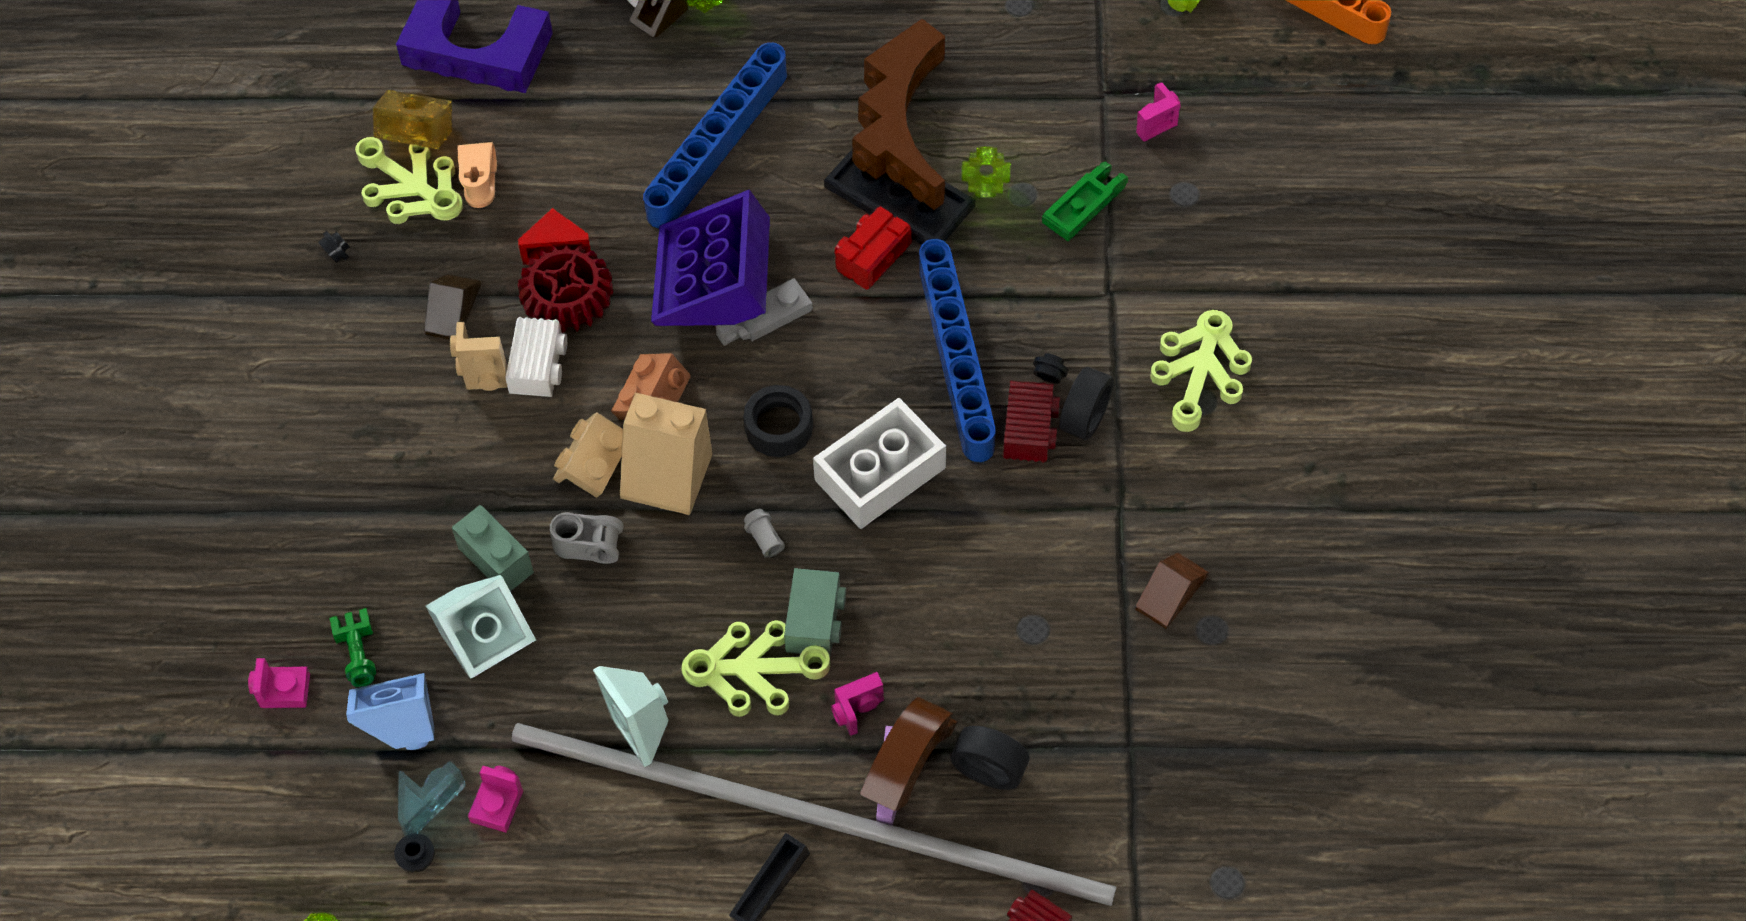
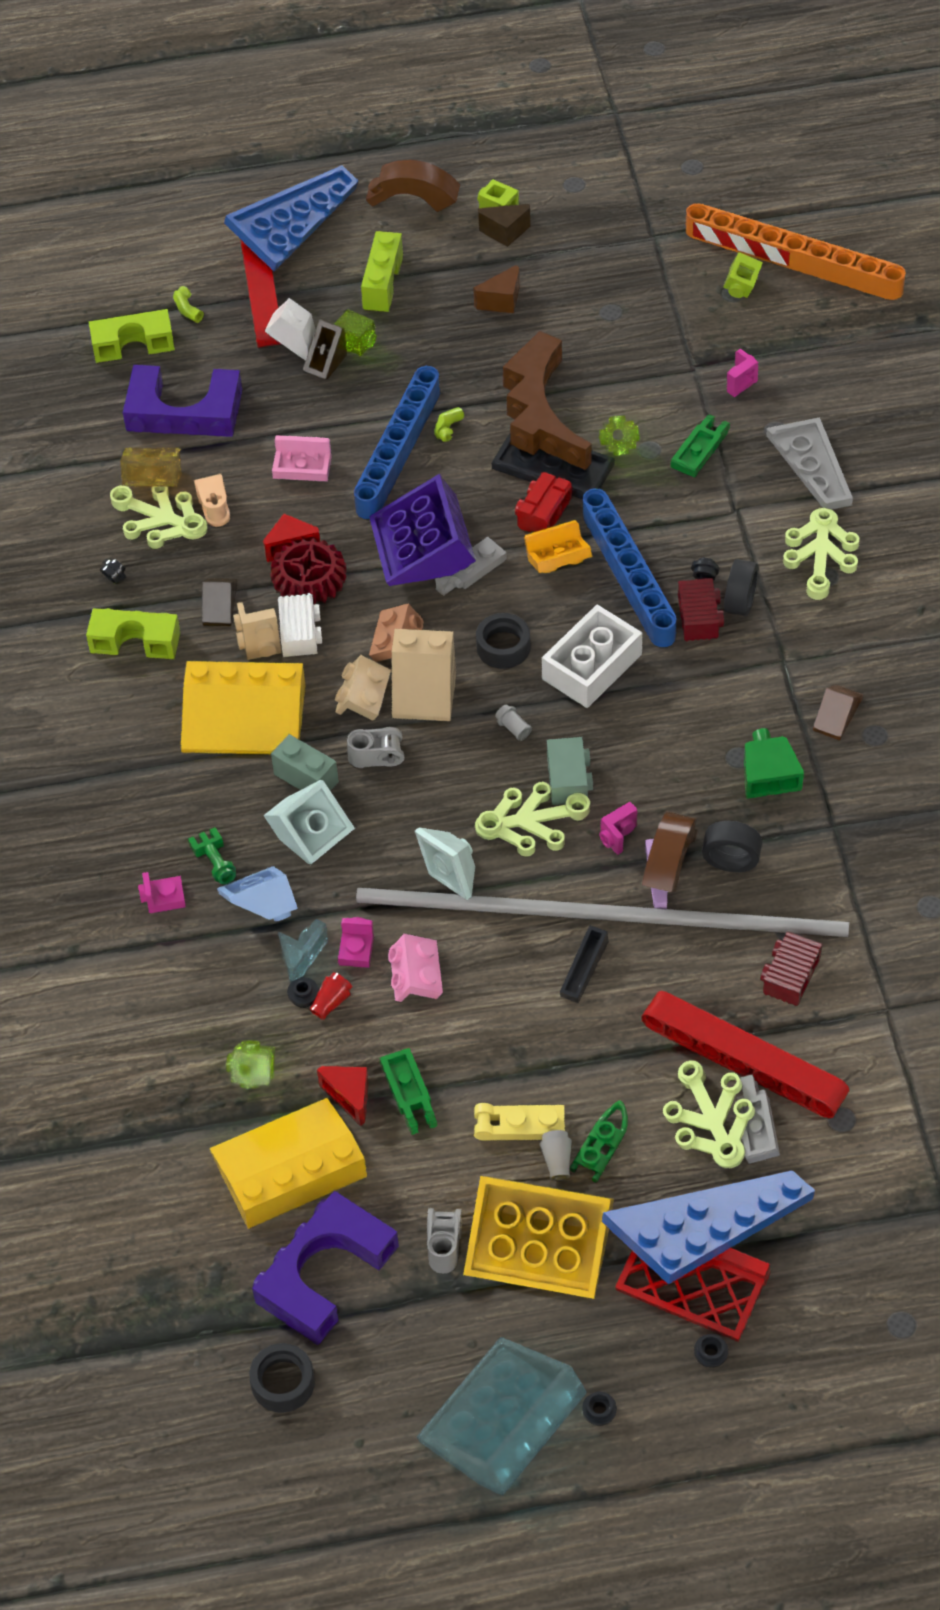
camera: 10 degrees left, 5 degrees down
none -> lime arch [86,608,181,659]
none -> yellow slope [181,661,305,754]
none -> bright pink bracket [272,435,332,482]
none -> red cone [309,972,353,1020]
none -> bright pink bracket [388,934,443,1002]
none -> lime arm [434,407,464,442]
none -> light orange bracket [524,520,592,573]
none -> green torso [744,728,804,799]
none -> light grey wing [766,417,853,510]

